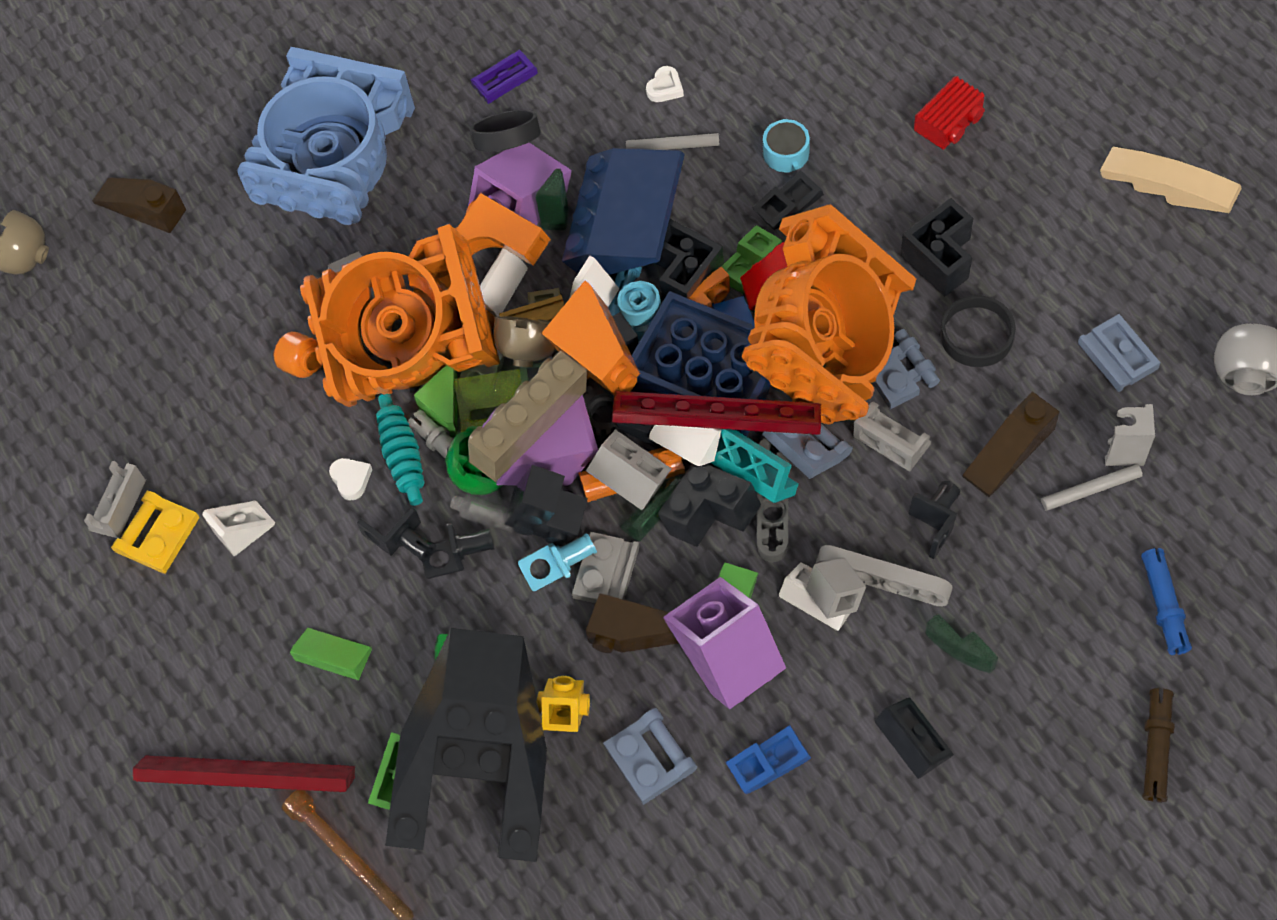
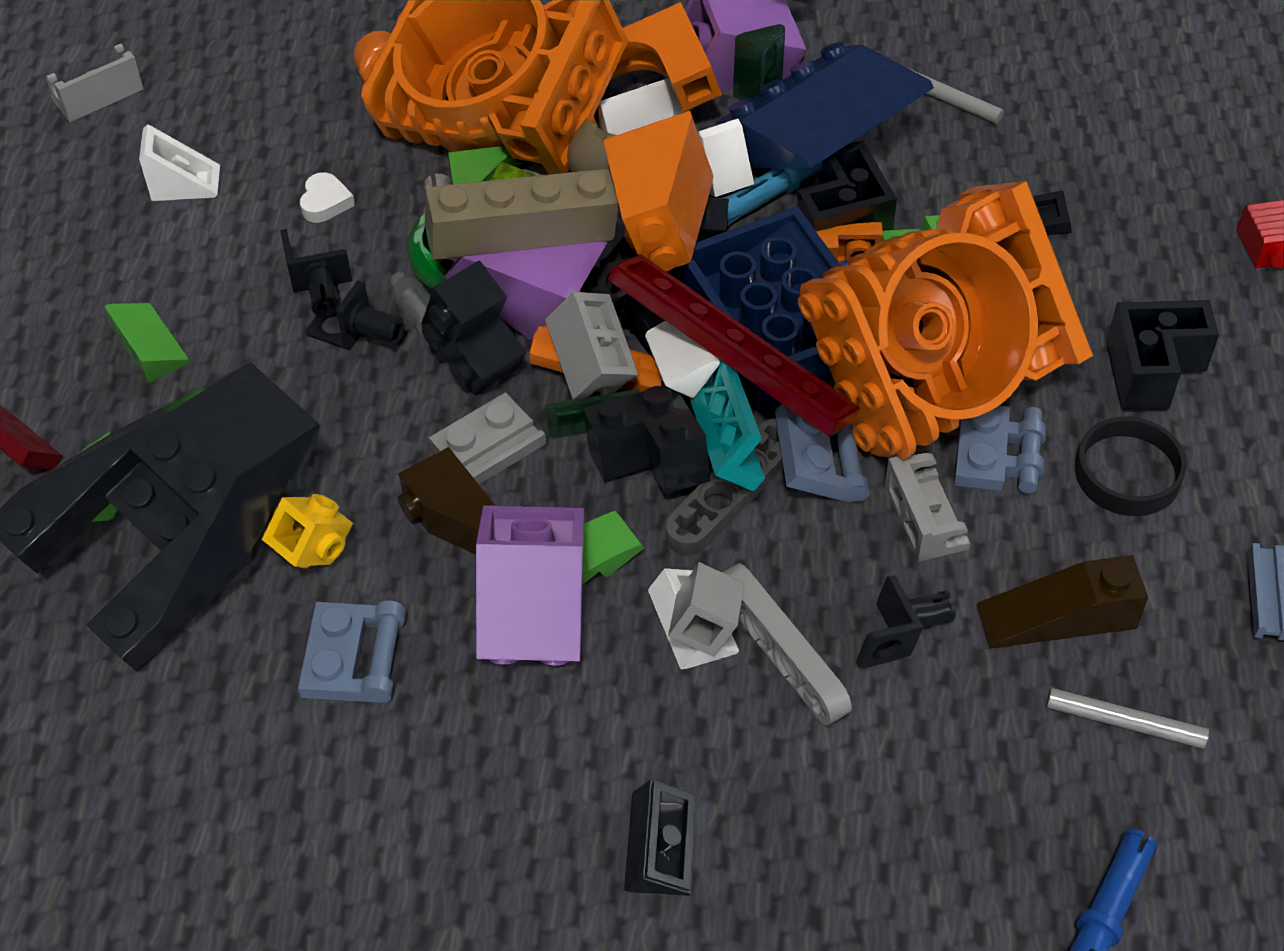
camera: 30 degrees right, 10 degrees down
yellow plate [111,491,200,574] -> none
teal piece [376,394,425,506] -> none
medium azure bracket [518,533,597,591] -> none
medium azure wheel [617,281,661,342] -> none
white tile [646,66,684,102] -> none
blue slope [726,725,811,794] -> none
piece [763,119,810,173] -> none
clear green slope [925,614,998,673] -> none
light grey hinge [1105,404,1155,466] -> none

